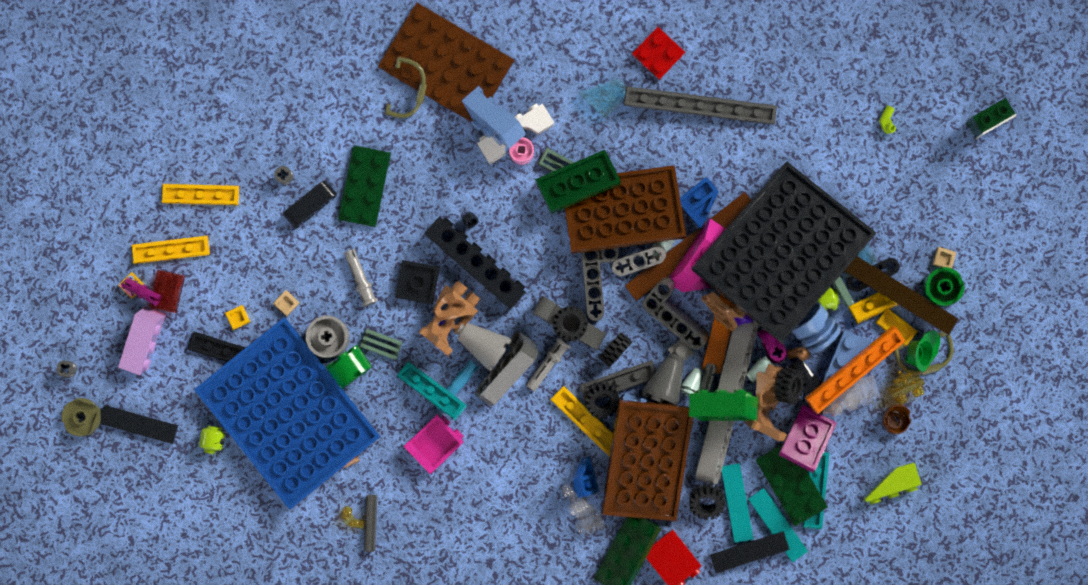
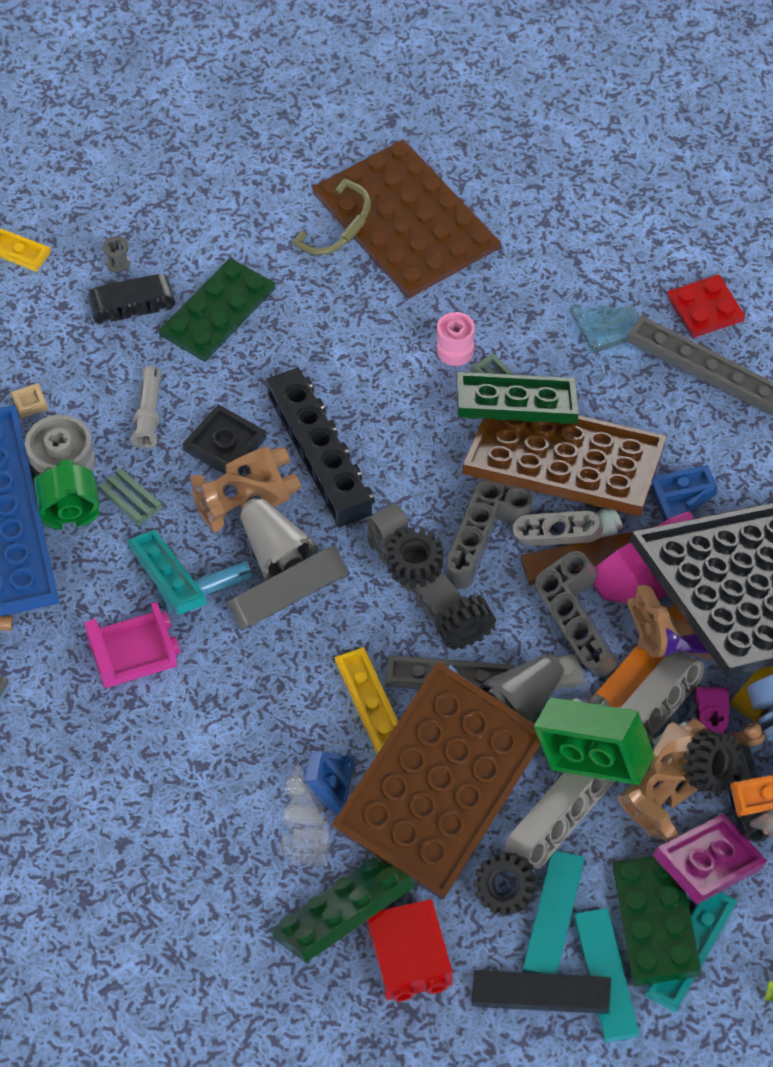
camera: 20 degrees right, 30 degrees down
black hinge [461,212,478,229] -> none
medium blue wedge [462,86,526,149] -> none
white arch [477,104,555,165] -> none
light grey pin [525,337,571,392] -> none
black tyre [584,381,620,419] -> none

